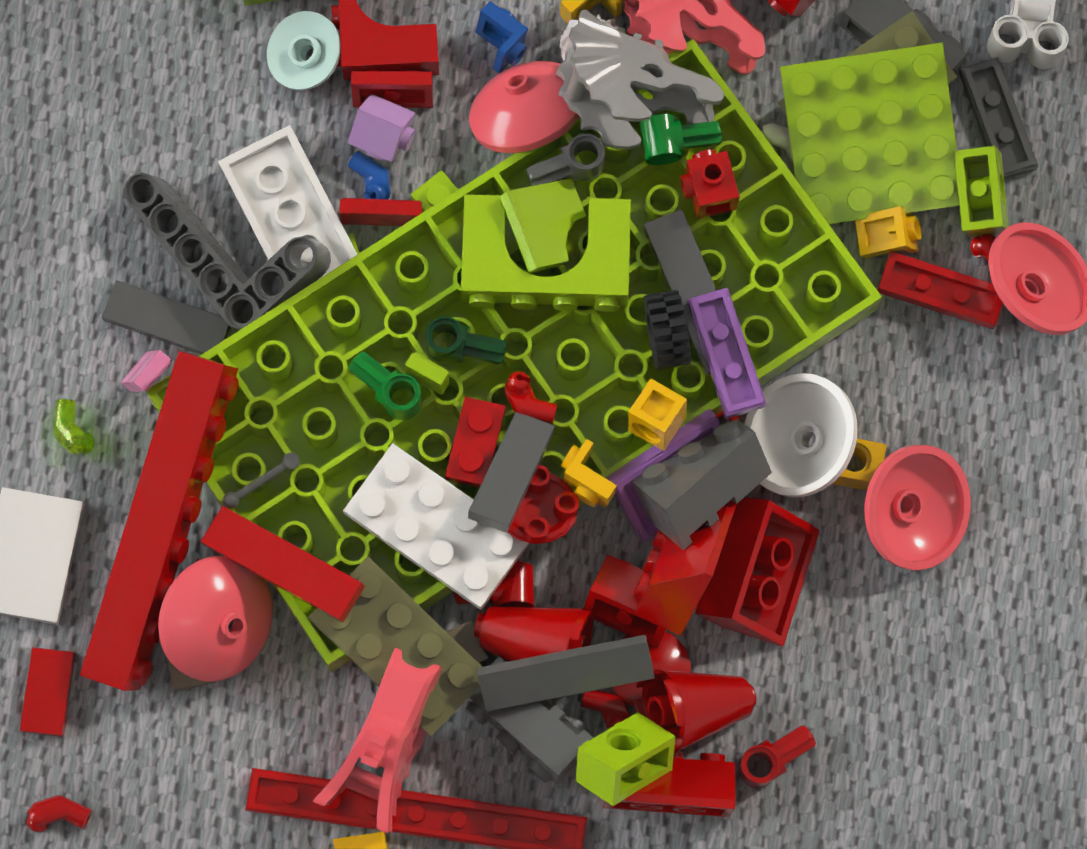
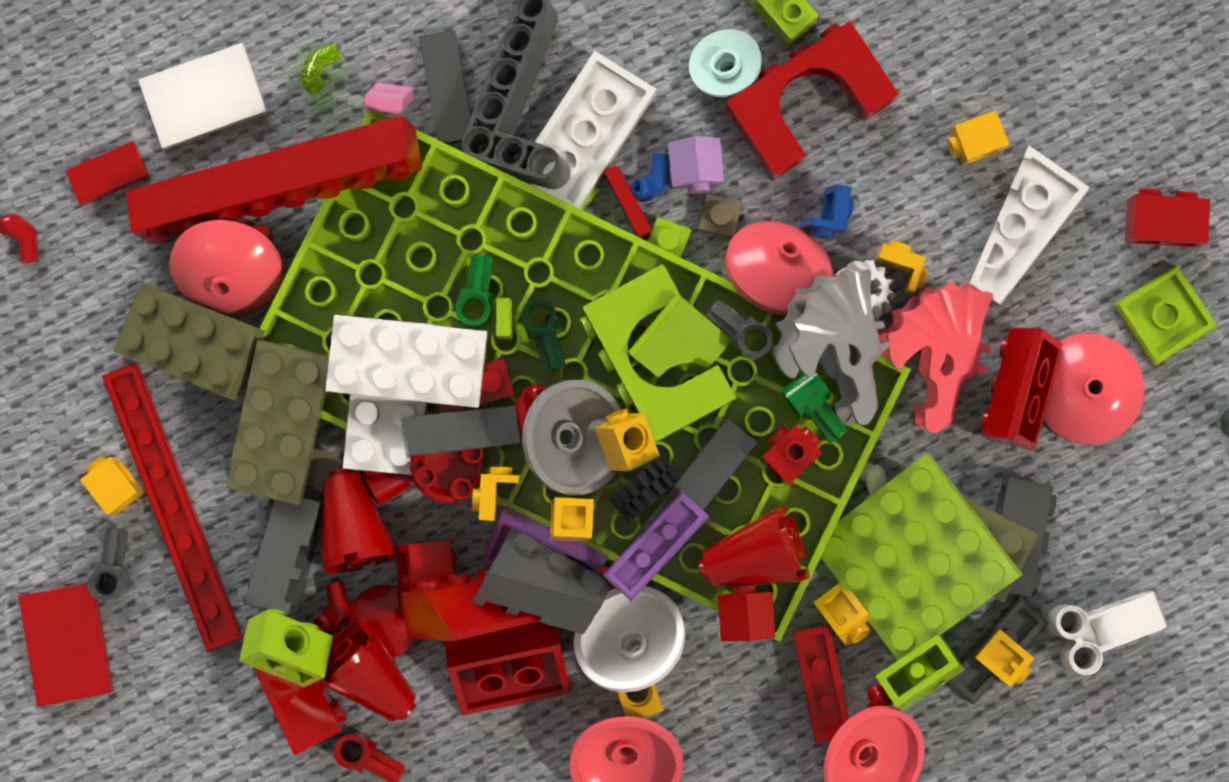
camera: 65 degrees right, 10 degrees up
red tile [200,506,365,623] -> none
dark grey hinge [223,453,300,509] -> none
coral animal [313,647,442,834] -> none
red plate [351,69,433,108] -> none
dark grey tile [477,635,655,712] -> none
none -> olive plate [113,283,265,401]
none -> white plate [325,315,488,408]
none -> light grey dish [522,380,627,495]
none -> yellow brick [594,409,660,471]
none -> dark tan plate [698,193,743,238]
none -> red cone [698,506,809,587]
none -> red brick [718,585,775,641]
none -> yellow bracket [973,628,1035,687]

